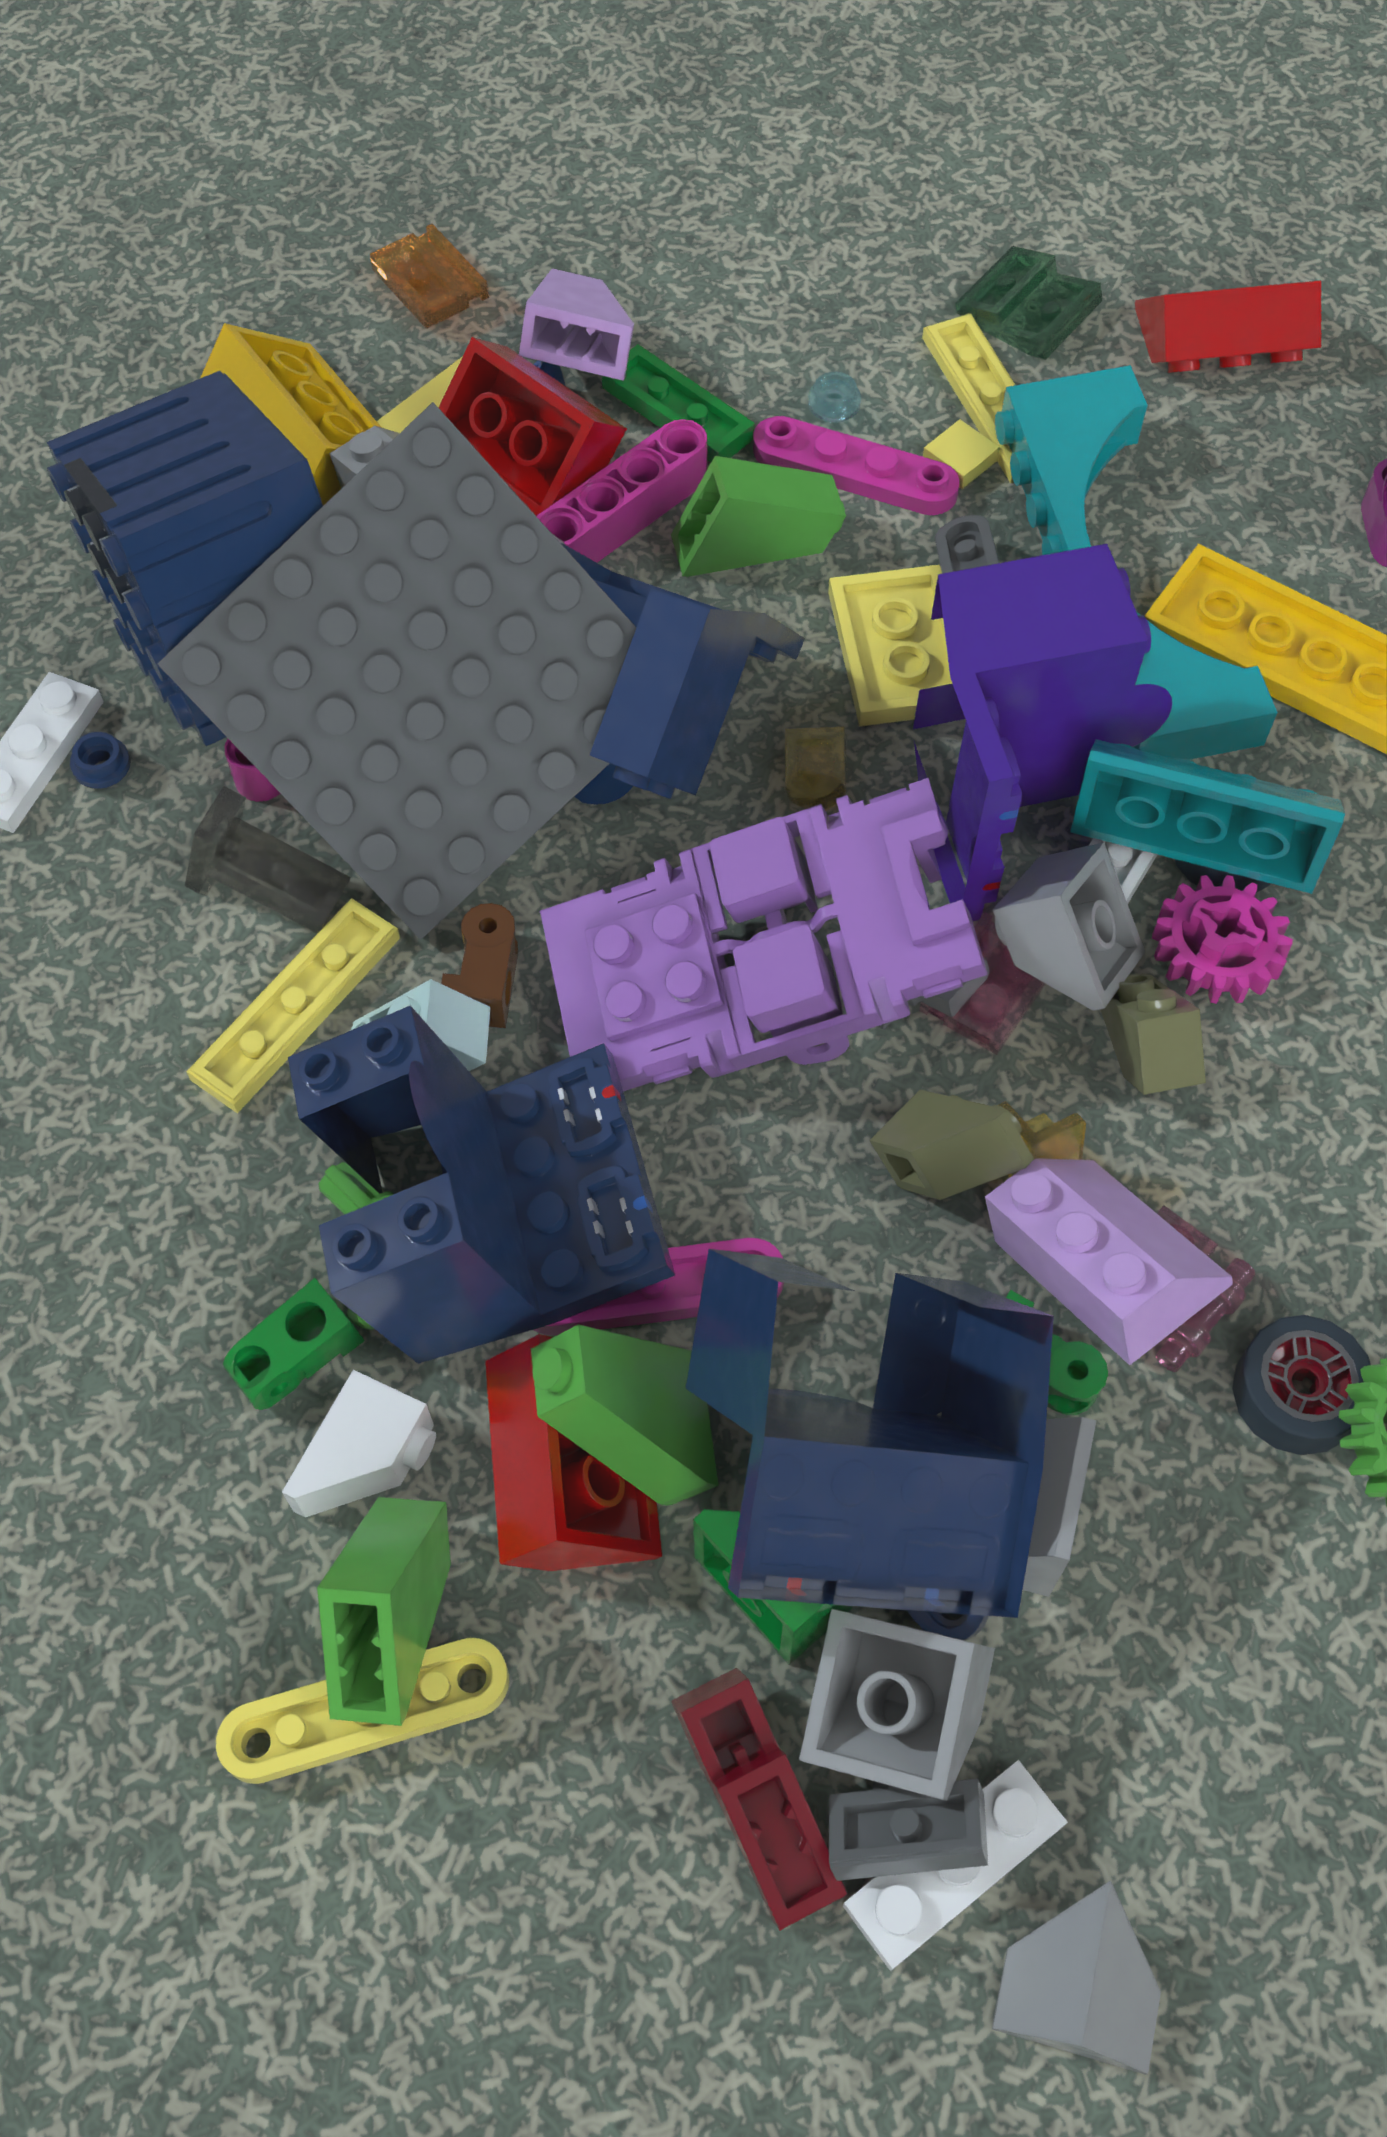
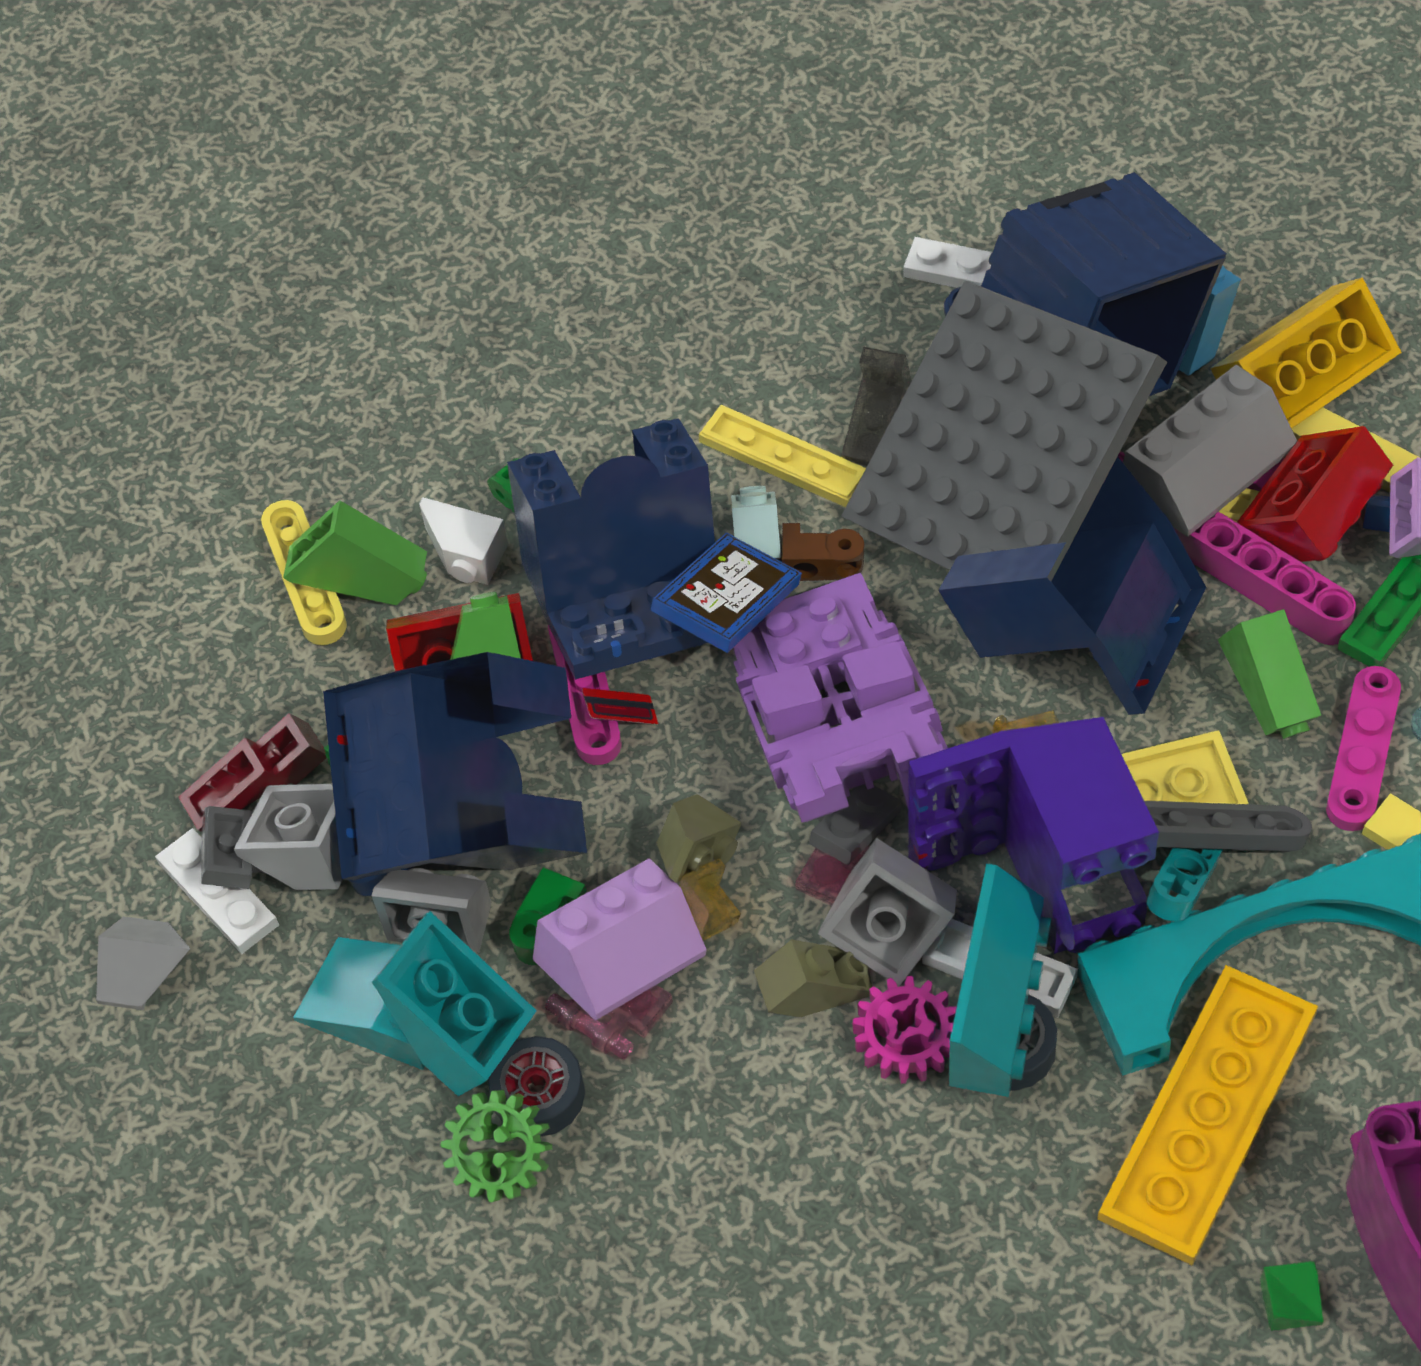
camera: 90 degrees right, 5 degrees down
none -> teal slope [293,937,425,1070]
none -> teal slope [372,911,537,1096]
none -> sticker [582,688,658,724]
none -> tile [651,532,802,653]

